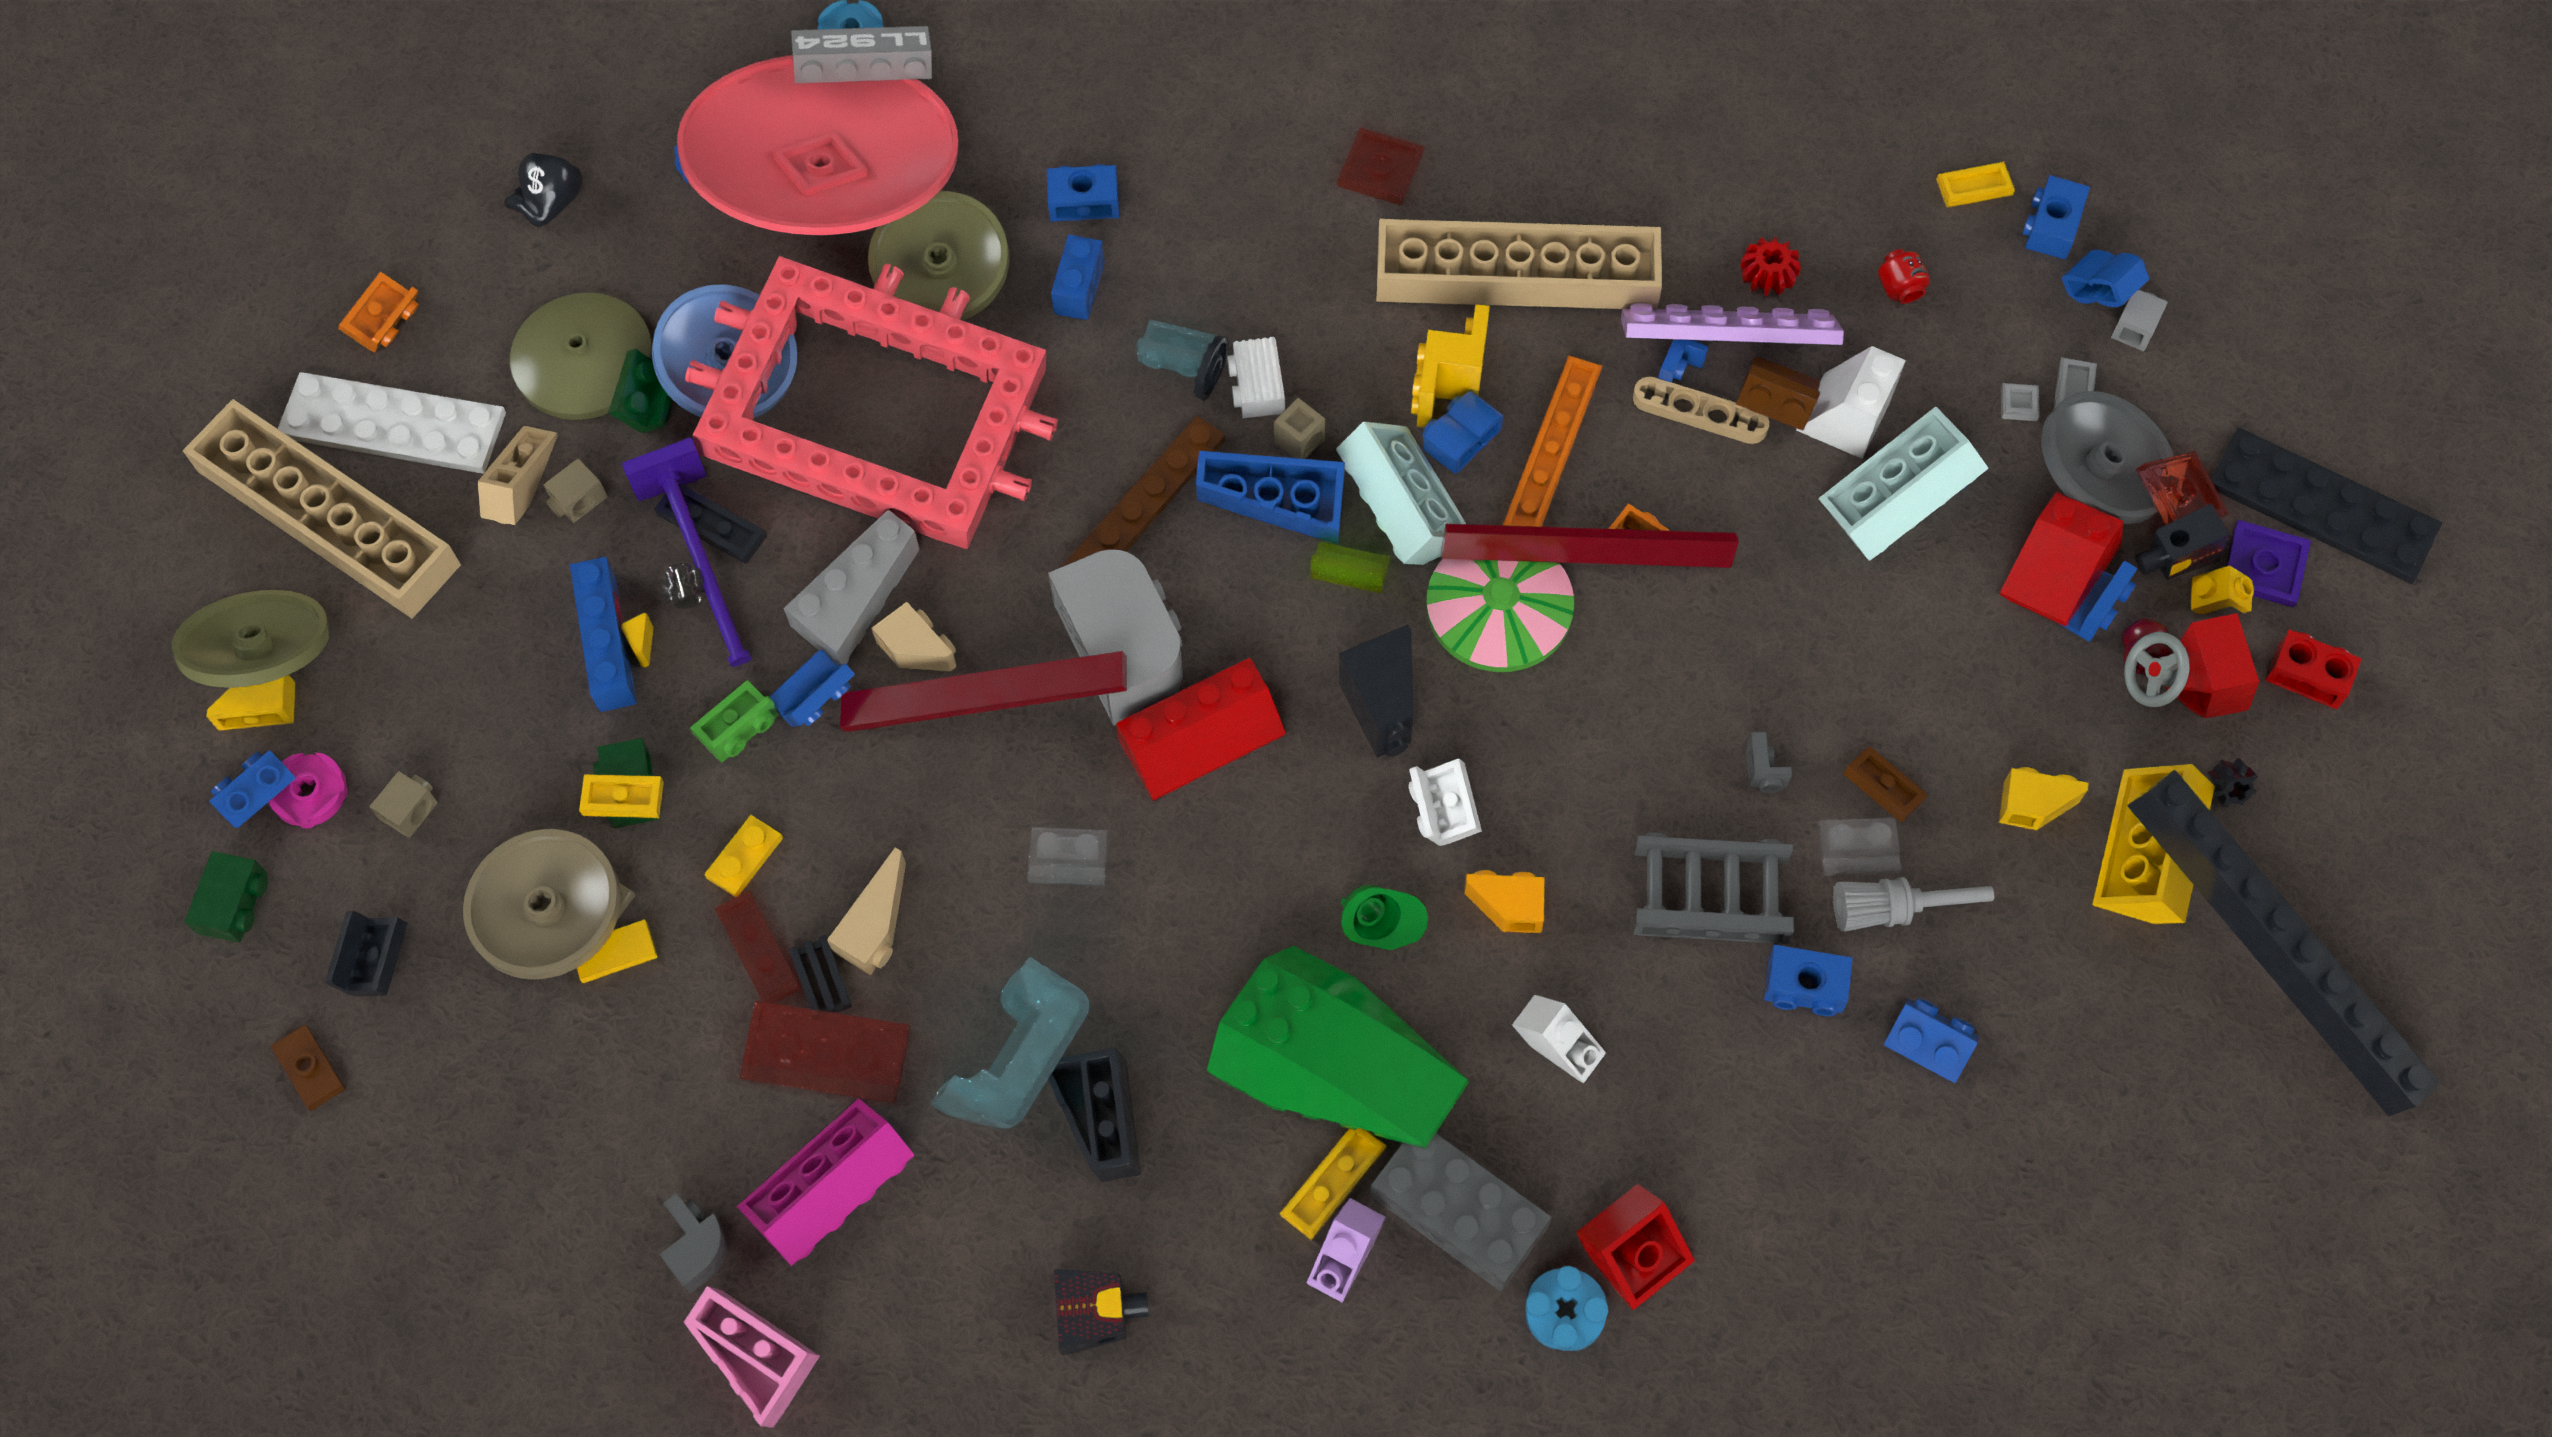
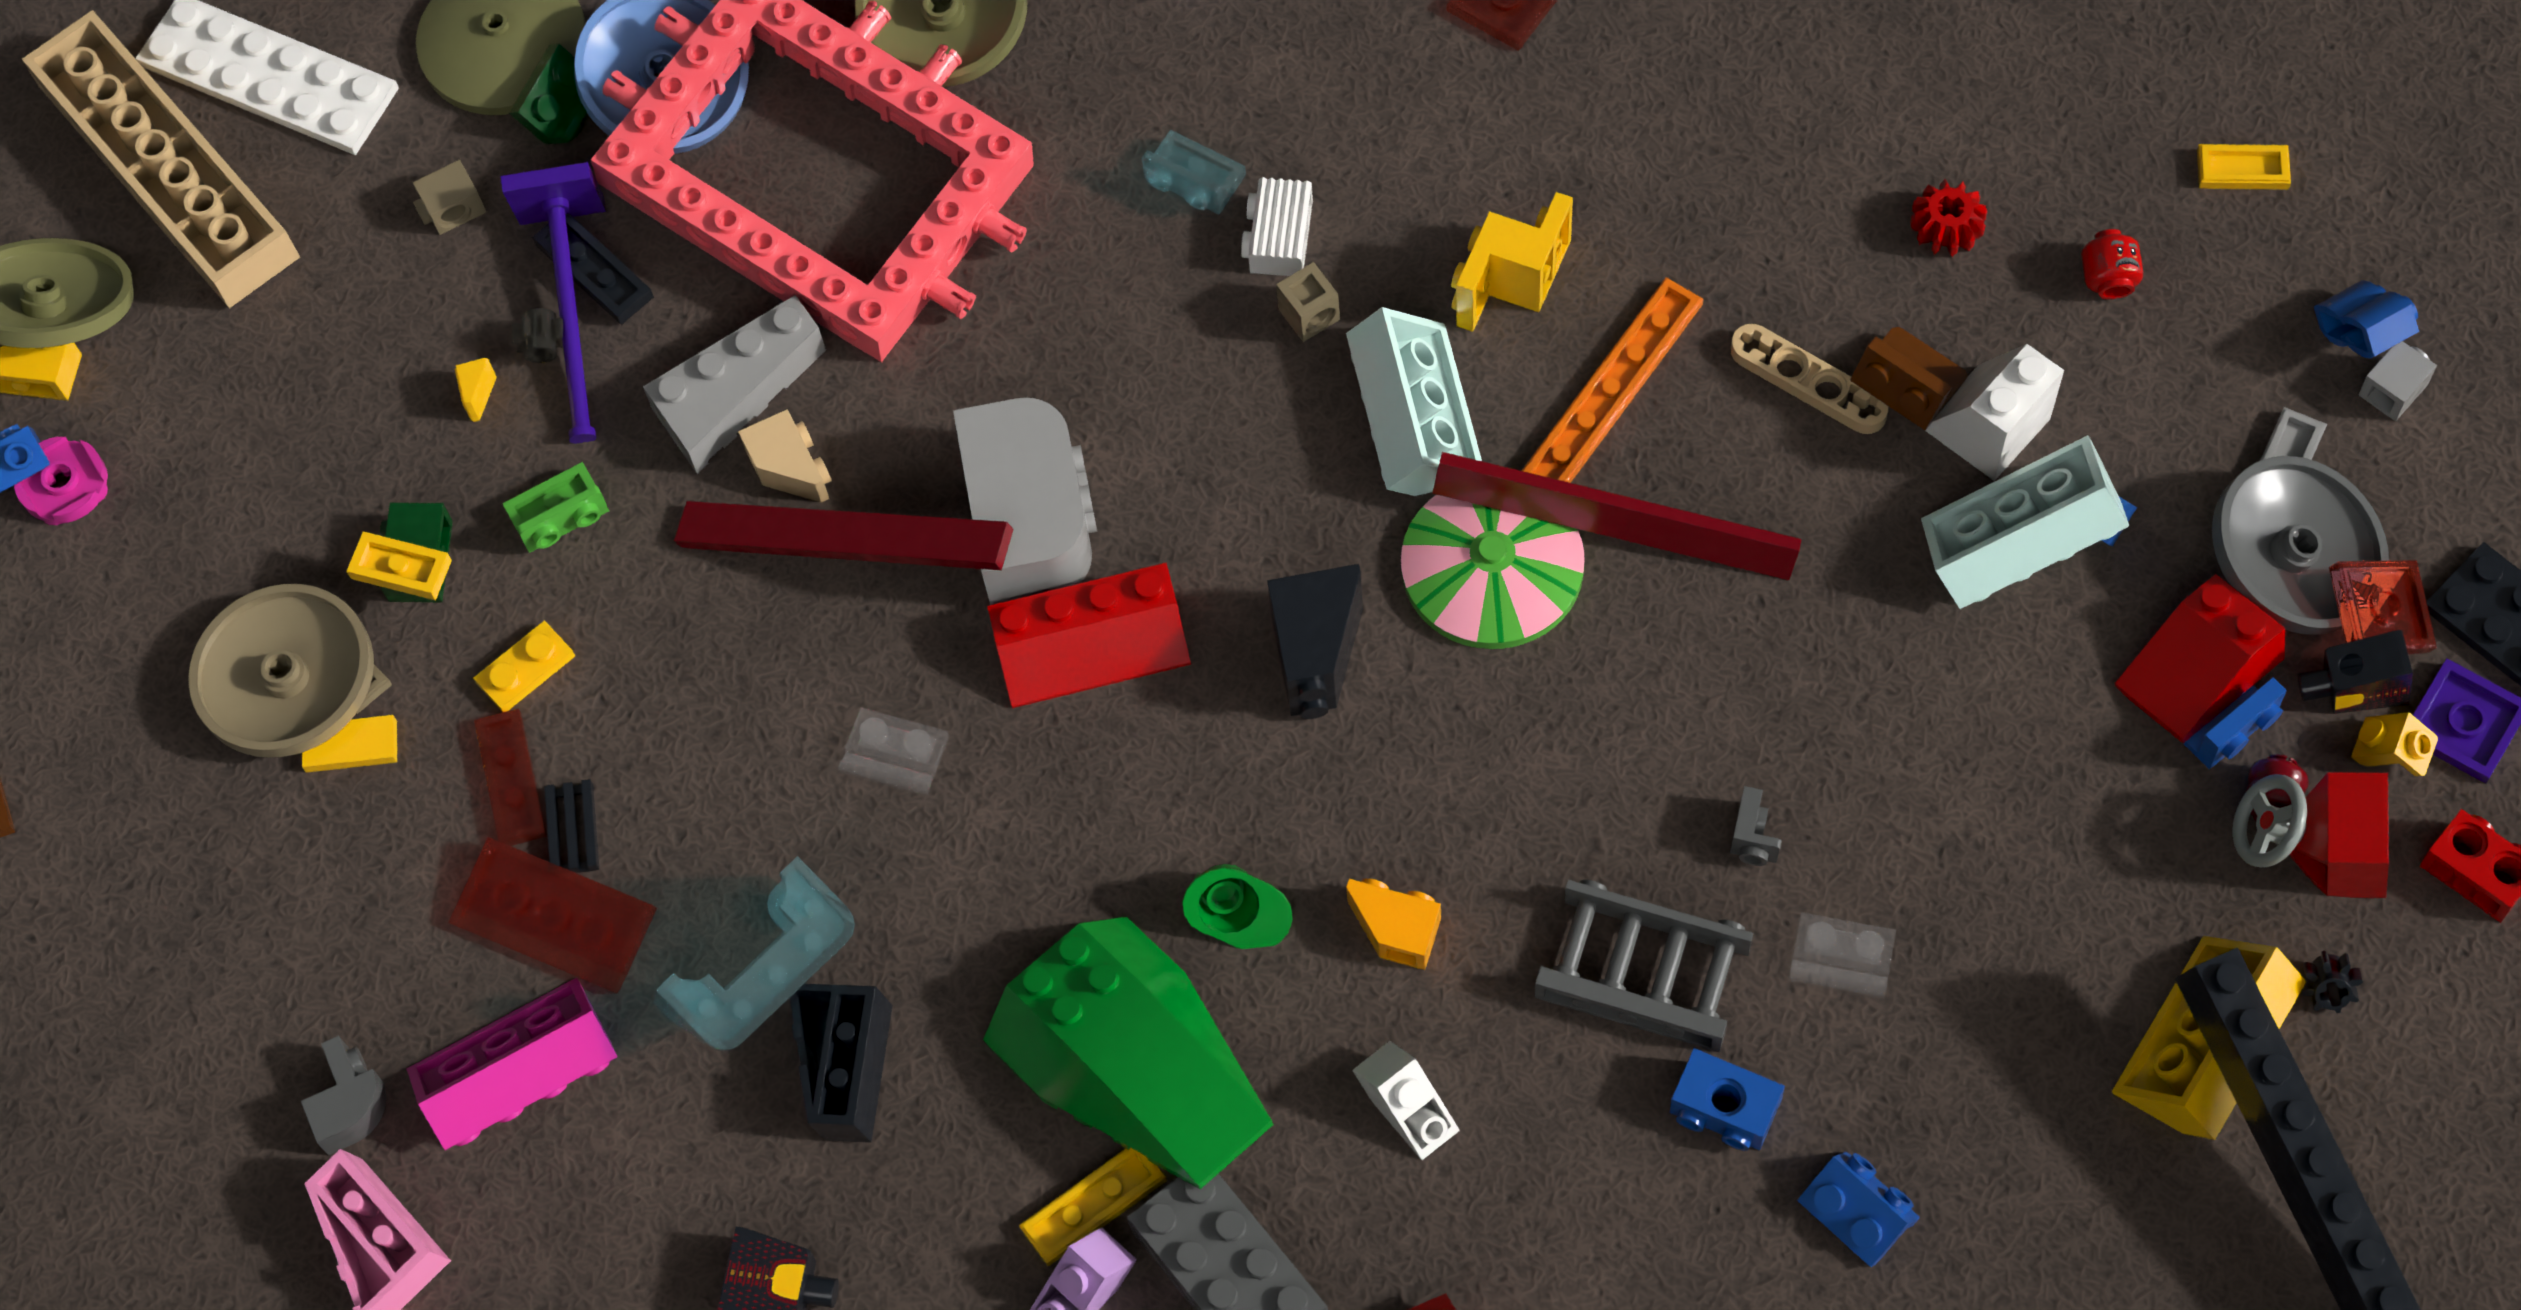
camera: 20 degrees right, 0 degrees up
black bracket [326,911,408,996] -> none
dark tan brick [370,771,438,838] -> none
tan slope [478,426,558,525] -> none
blue brick [569,557,637,712] -> none
blue bracket [769,650,855,727] -> none
tan slope [827,847,906,975] -> none
blue brick [1051,234,1105,320] -> none
reddish brown plate [1060,416,1226,568] -> none
black wheel [1193,335,1229,401] -> none
blue wedge [1196,451,1345,545] -> none
clear neon green panel [1310,542,1390,594] -> none
tan brick [1376,219,1662,309] -> none
white bracket [1409,758,1482,846] -> none
blue brick [1422,391,1503,474] -> none
orange bracket [1608,503,1669,531] -> none
lavender plate [1621,303,1844,345] -> none
blue bracket [1658,339,1709,383] -> none
light grey piece [1833,877,1994,932] -> none
reddish brown plate [1843,746,1928,823] -> none
yellow slope [1999,767,2089,830] -> none
light grey tile [2001,383,2039,421] -> none
blue brick [2022,175,2090,260] -> none

